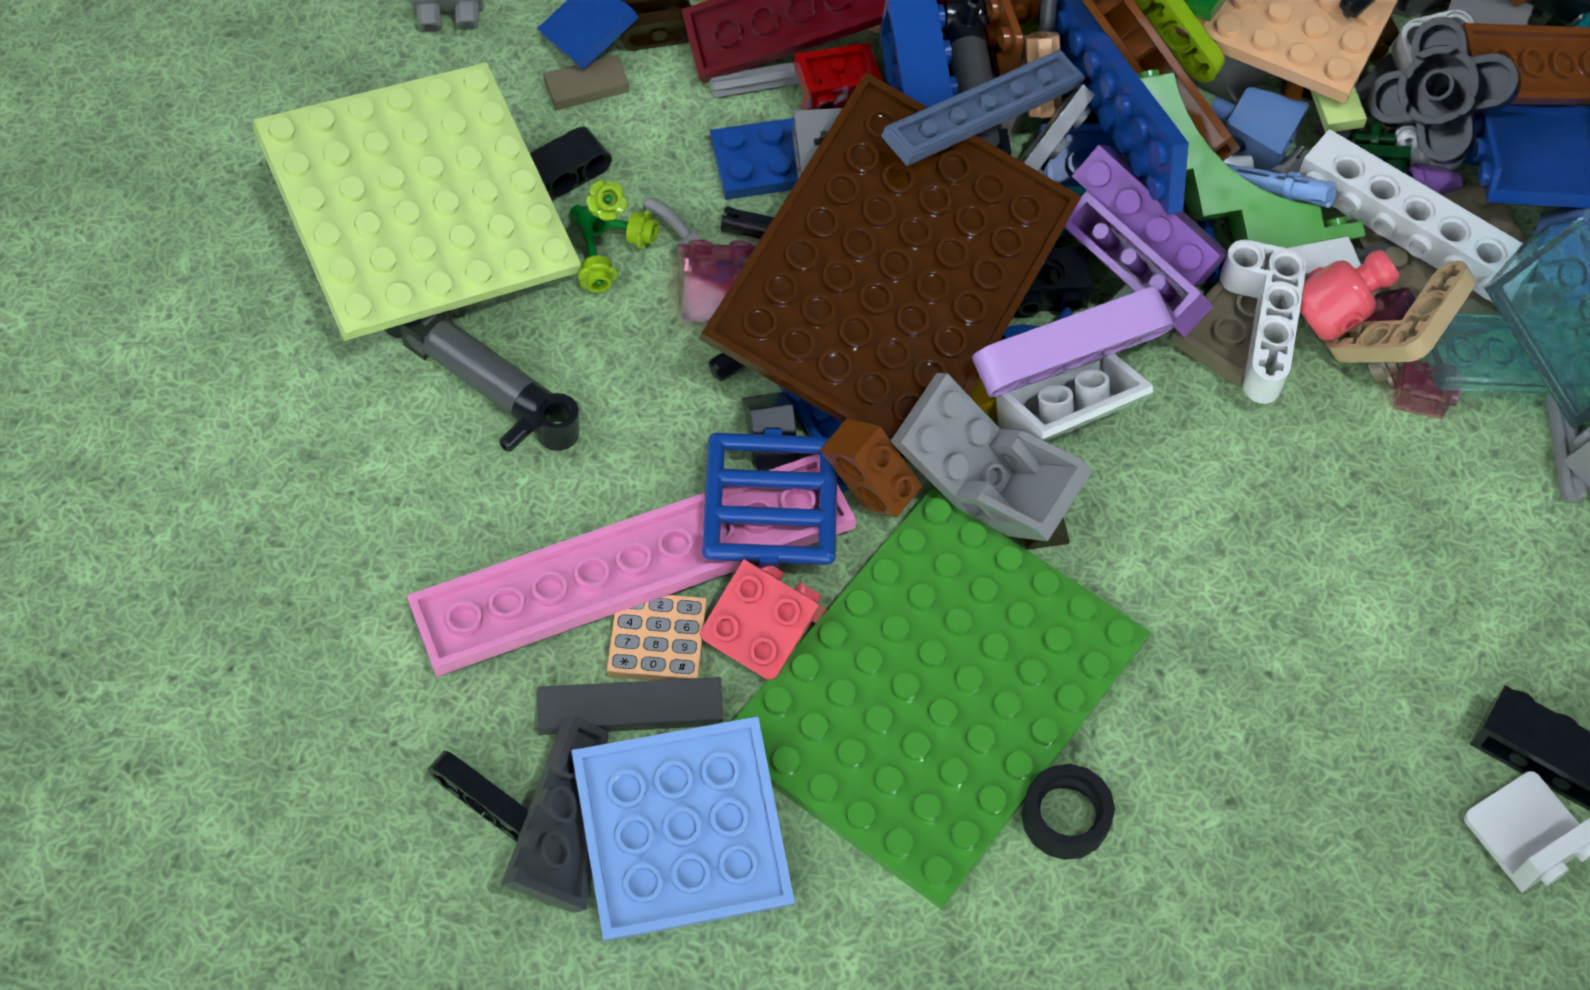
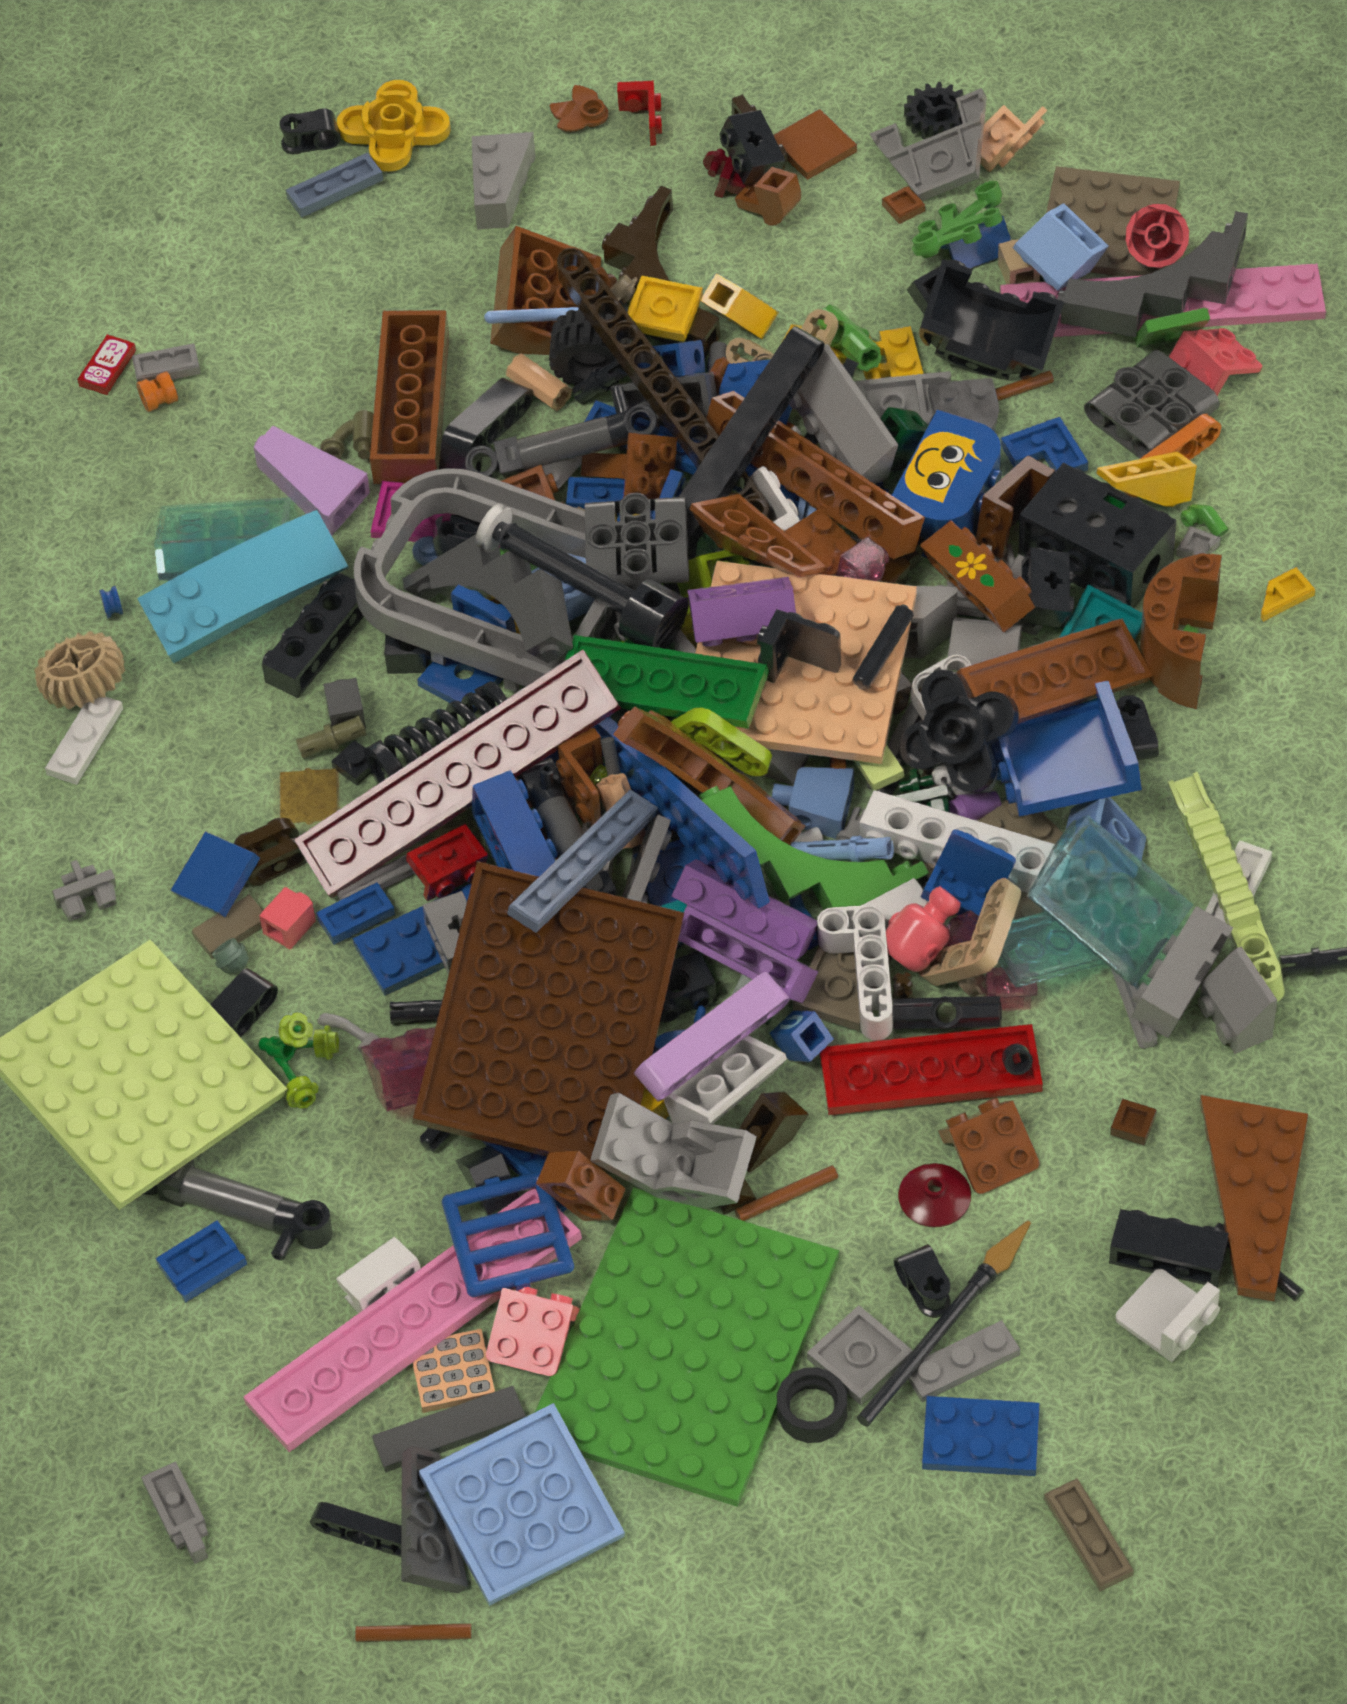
camera: 10 degrees left, 5 degrees down
none -> light grey hinge [141,1461,209,1564]
none -> blue plate [156,1220,247,1303]
none -> sand green plate [212,938,249,974]
none -> coral brick [259,887,316,950]
none -> blue plate [316,882,395,945]
none -> white hinge [336,1237,421,1313]
none -> dark orange bar [355,1623,472,1642]
none -> dark orange bar [735,1165,838,1221]
none -> dark brown slope [738,1092,809,1172]
none -> blue brick [769,1011,834,1062]
none -> light grey plate [807,1305,912,1405]
none -> red plate [820,1024,1043,1115]
none -> black piece [857,1221,1031,1427]
none -> dark brown piece [892,972,914,1001]
none -> black piece [892,996,1002,1030]
none -> black piece [893,1244,951,1318]
none -> dark red dish [898,1163,971,1227]
none -> light grey plate [908,1320,1020,1402]
none -> blue bracket [921,829,1016,922]
none -> blue plate [922,1396,1039,1476]
none -> dark orange bracket [938,1098,1040,1194]
none -> black hinge [1002,1043,1033,1075]
none -> reddish brown plate [1110,1098,1157,1146]

